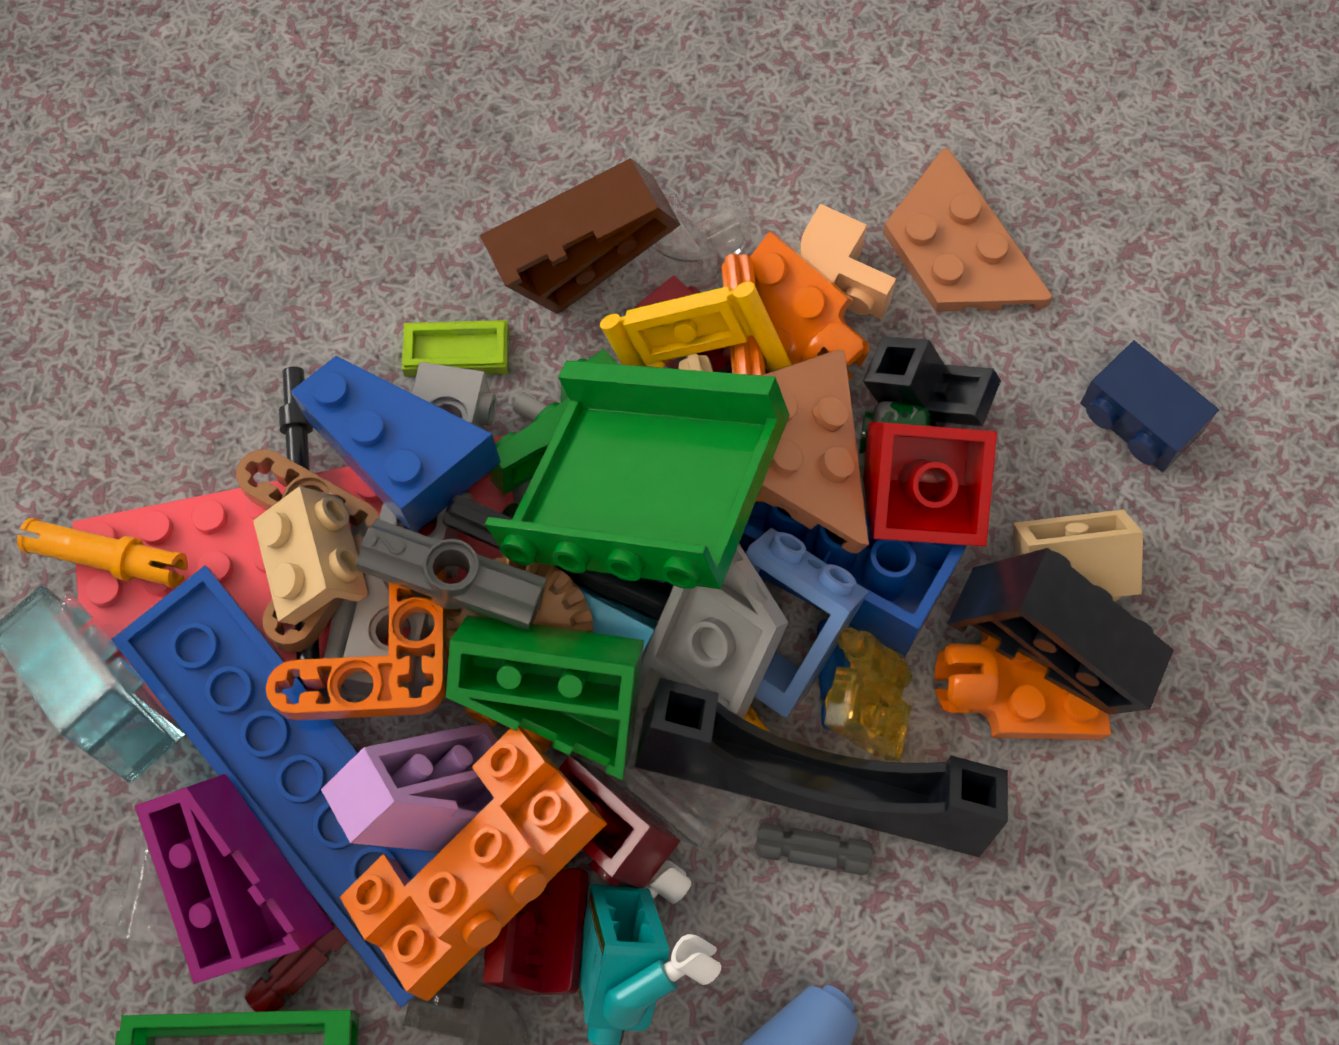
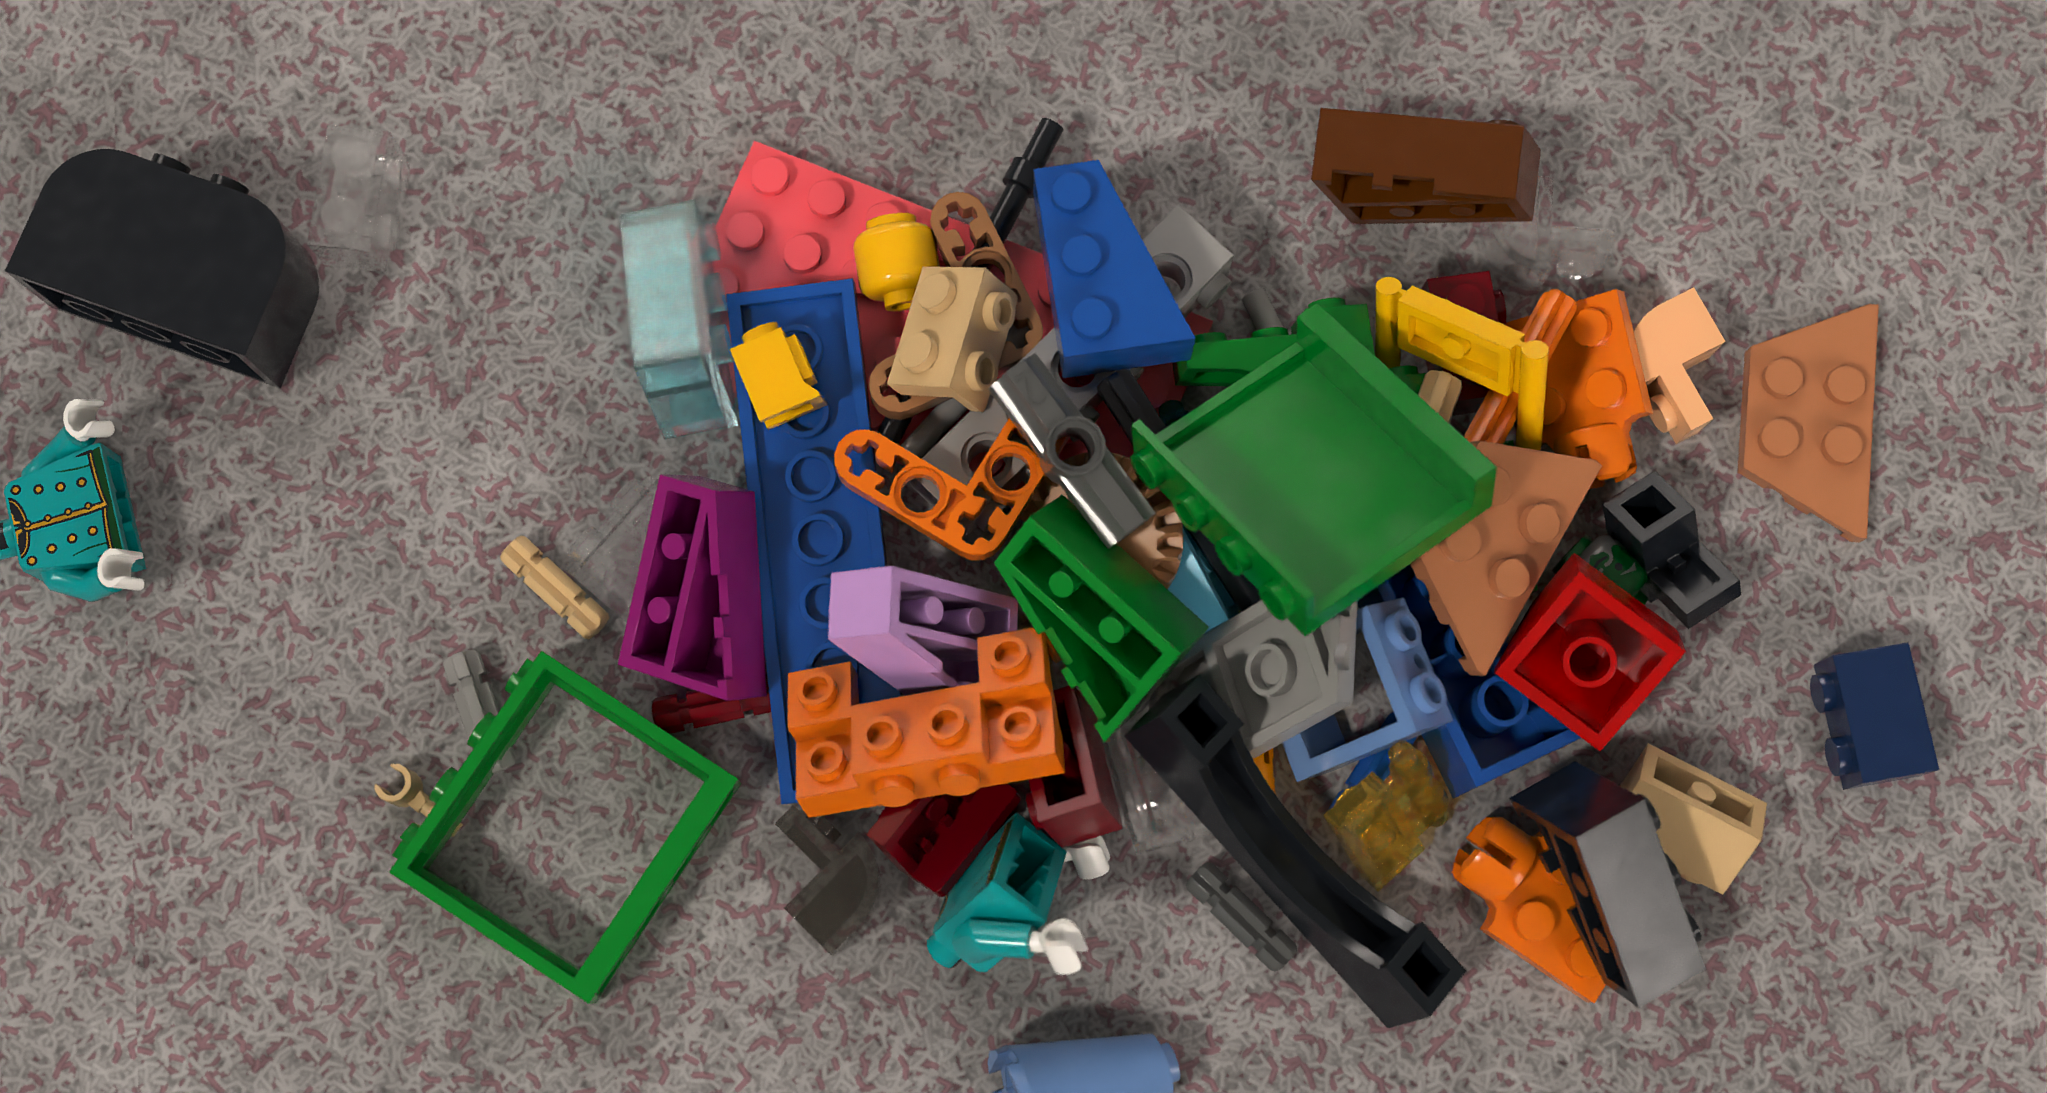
camera: 30 degrees right, 10 degrees up
light orange pin [17,518,188,588] -> none
lime tile [402,320,509,377] -> none
none -> tan axle [500,536,609,639]
none -> yellow window [730,322,827,430]
none -> yellow head [853,213,940,311]

